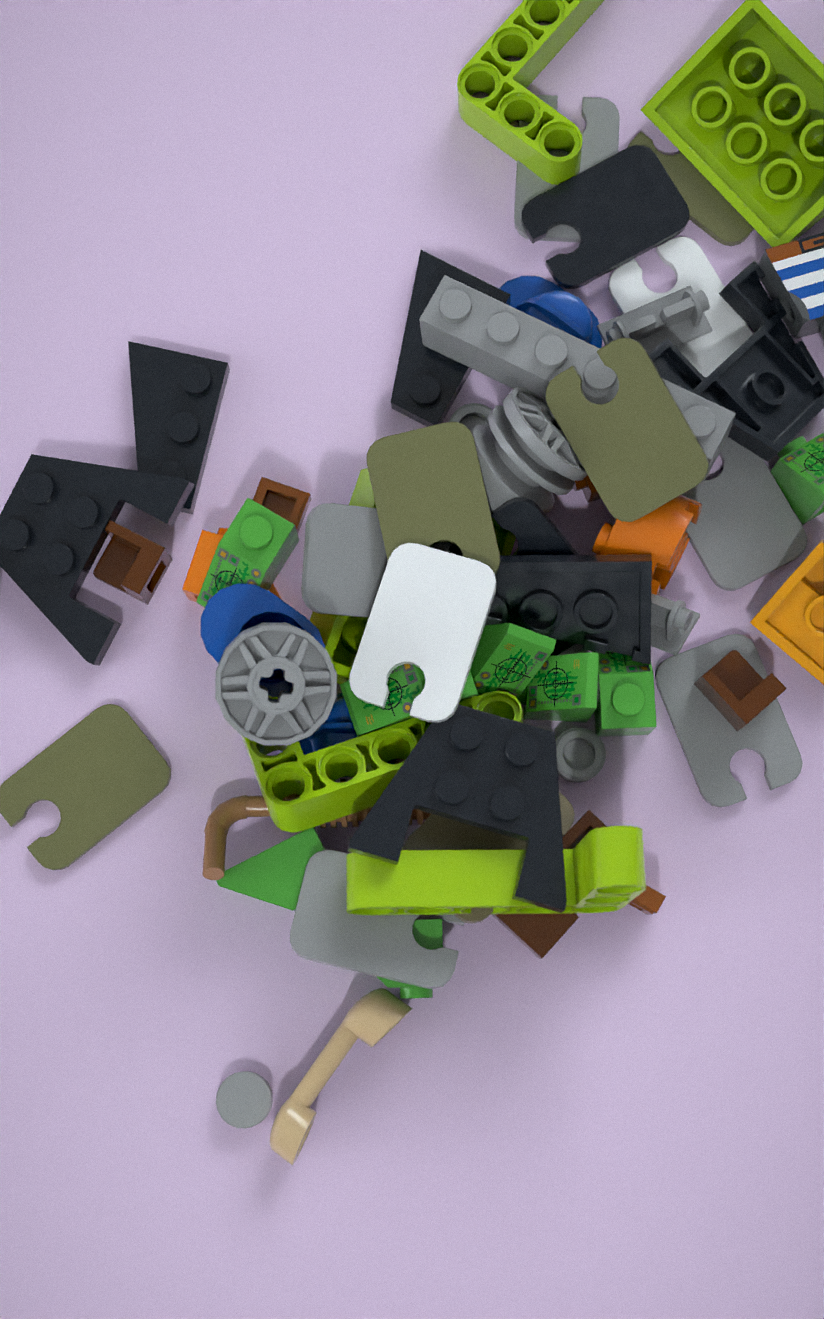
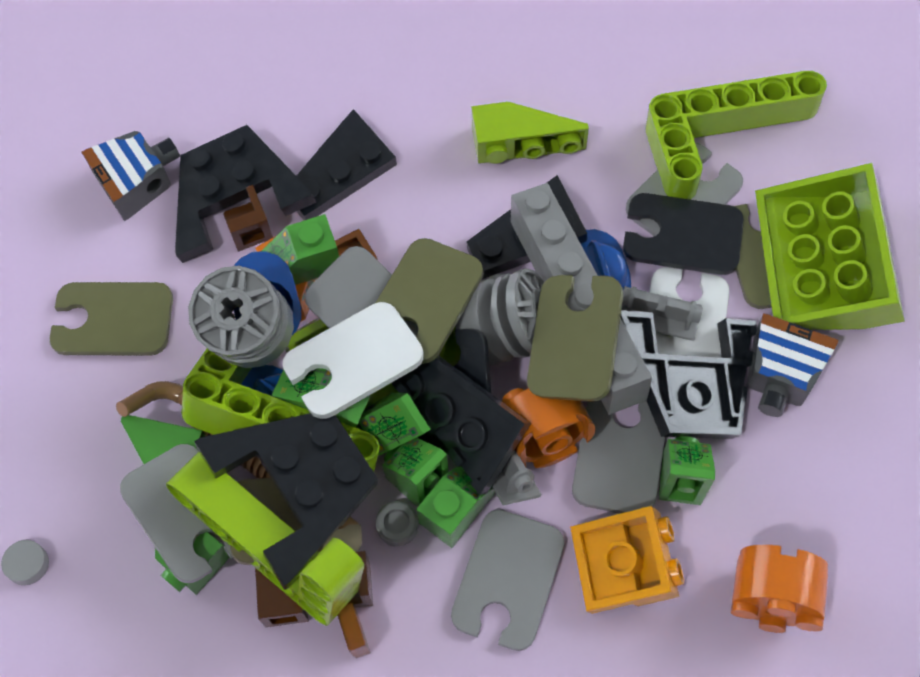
camera: 40 degrees right, 15 degrees down
tan piece [270,988,413,1165] -> none
reddish brown panel [694,650,787,731] -> none
none -> lime slope [471,101,589,164]

